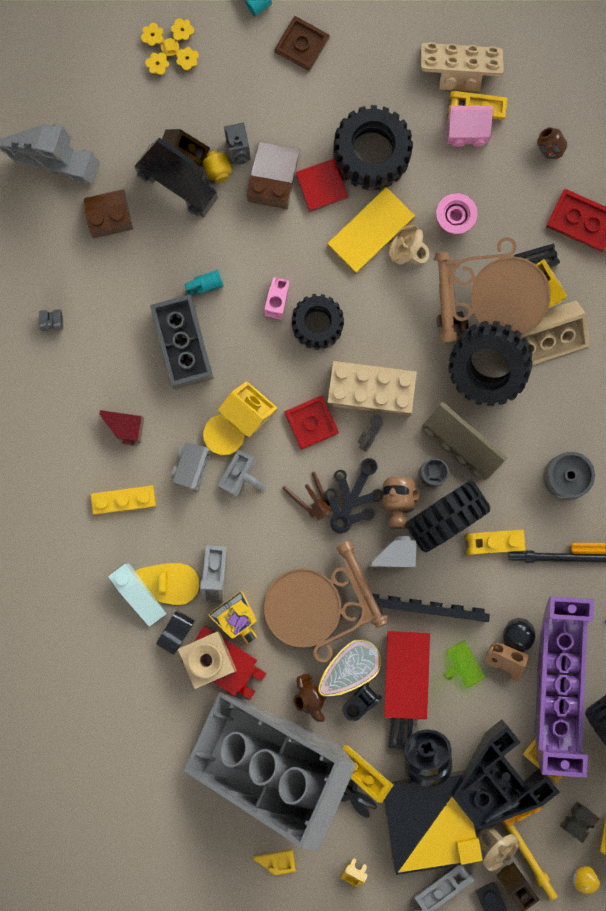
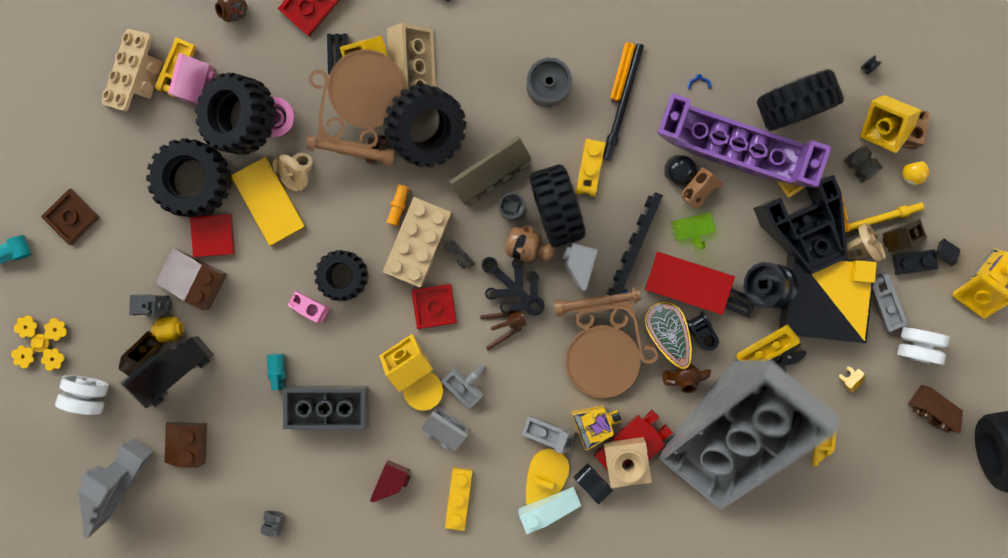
camera: 75 degrees left, 5 degrees up
none -> white wheel [55,375,109,415]
none -> black tyre [195,72,276,155]
none -> light orange pin [386,184,410,227]

